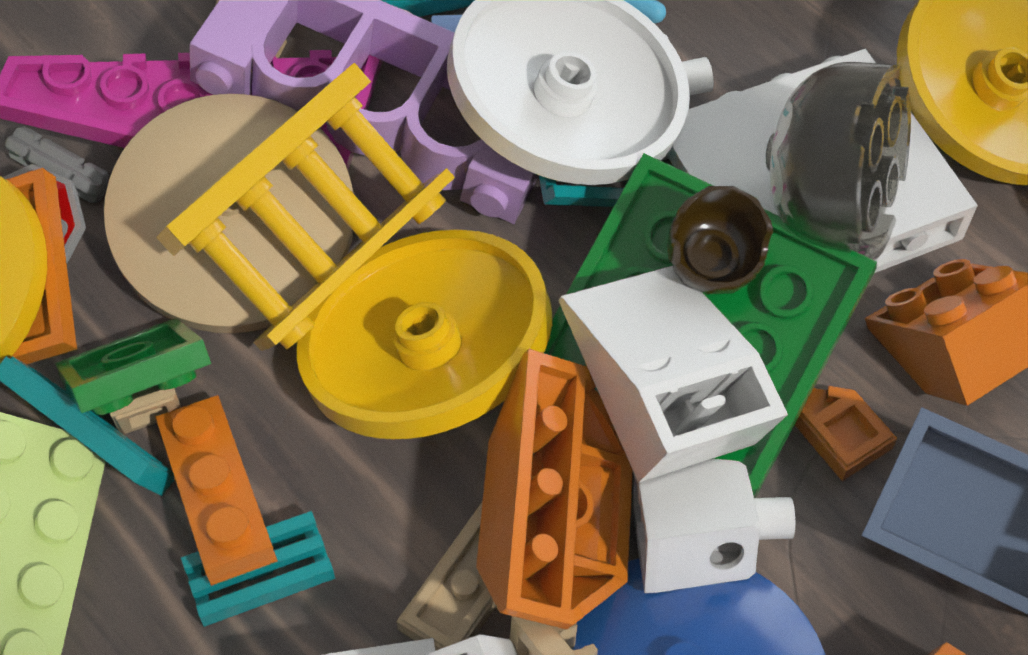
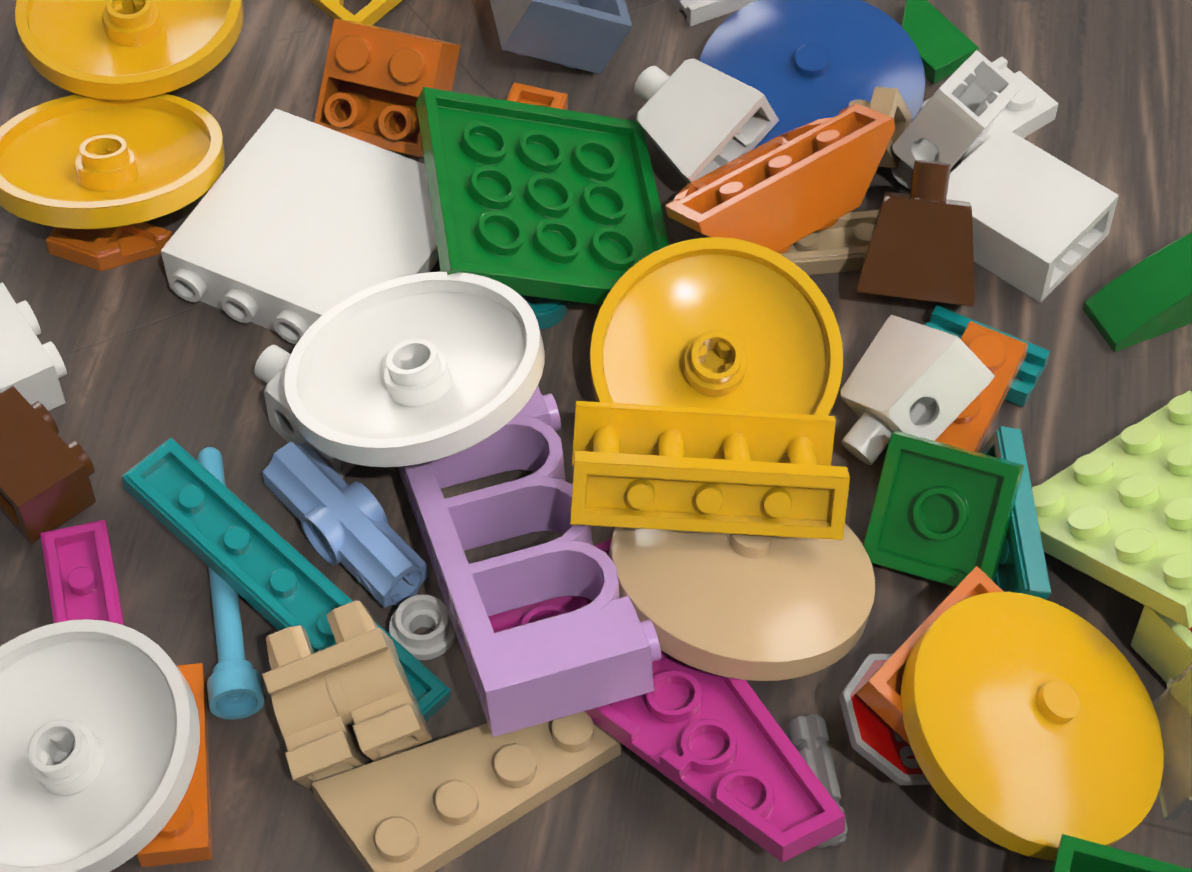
camera: 130 degrees left, 5 degrees down
white slope [558,266,788,483] -> none
dark brown hair [667,186,773,295] -> none
clear smoke cylinder [766,62,911,260] -> none
none -> white torso [841,315,995,465]
none -> reddish brown torso [857,160,975,306]

